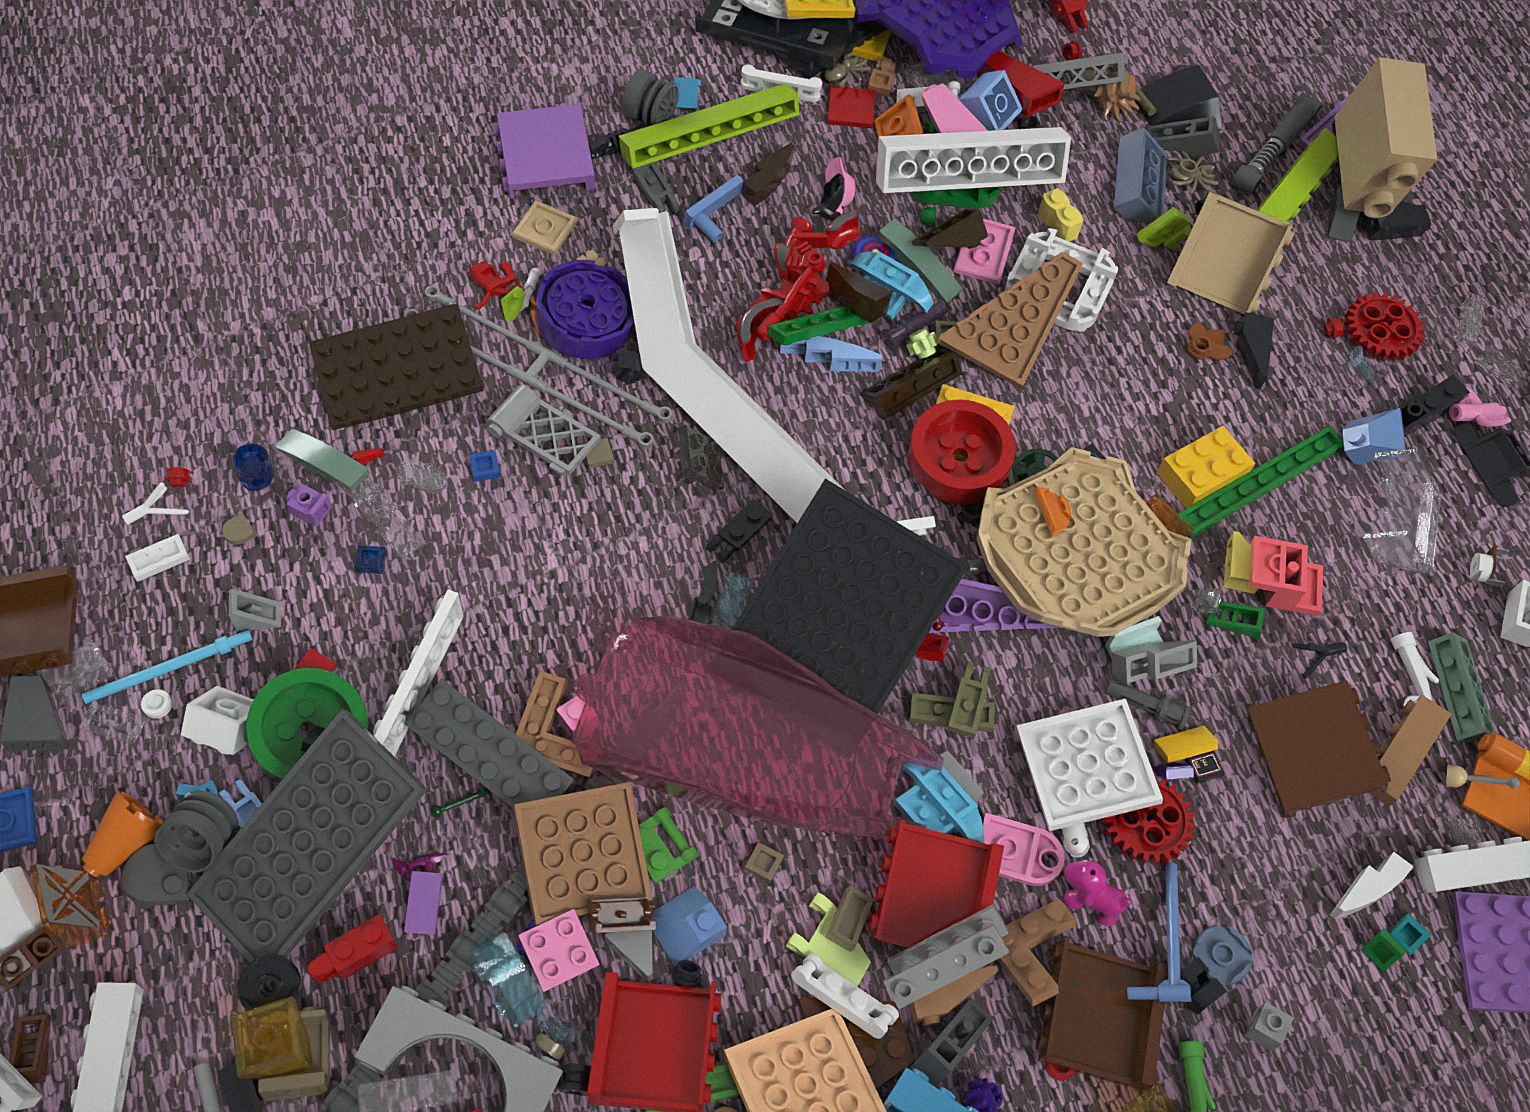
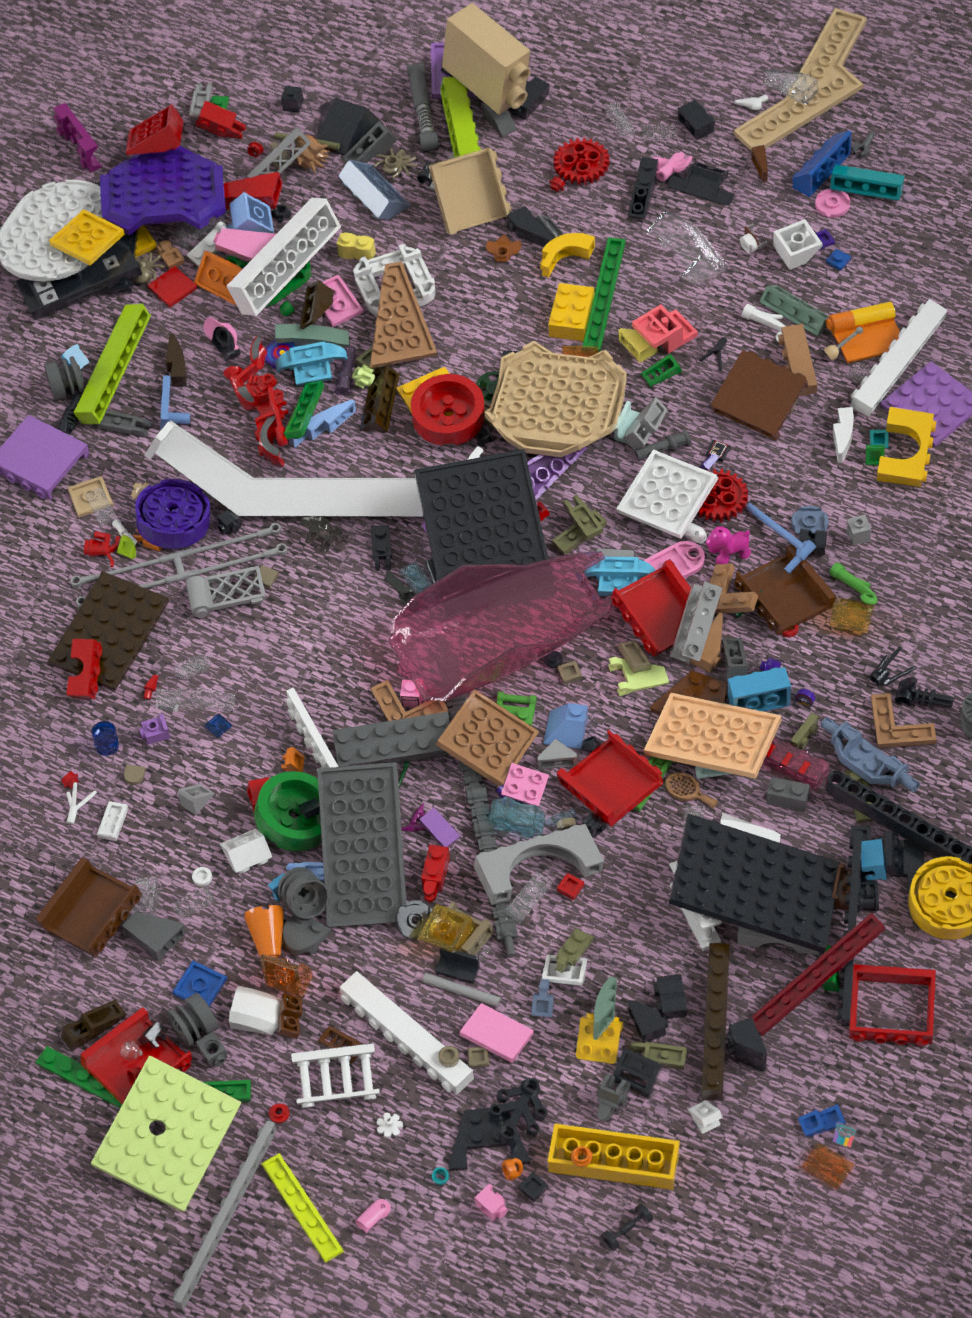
camera: 35 degrees left, 5 degrees down
medium azure bar [82,630,253,704] -> none
sand green slope [275,429,370,492] -> none
blue plate [469,450,500,482] -> none
hinge [588,897,656,933] -> none
white plate [741,65,822,102] -> none
white plate [791,953,899,1039] -> none
dark brown slope [826,262,892,323] -> none
orange tile [1034,487,1071,536] -> none
lime plate [1137,207,1192,250] -> none
yellow tile [1154,725,1219,764] -> none
clear slope [1190,588,1223,613] -> none
medium blue slope [1343,408,1406,465] -> none
clear light blue bar [1349,346,1375,381] -> none
none -> red arch [66,639,102,700]
none -> clear tile [85,486,117,527]
none -> black brick [281,85,304,113]
none -> orange tile [281,747,305,772]
none -> dark grey tile [536,215,564,239]
none -> yellow arch [540,233,595,278]
none -> black plate [544,651,563,668]
none -> yellow arch [877,407,937,487]

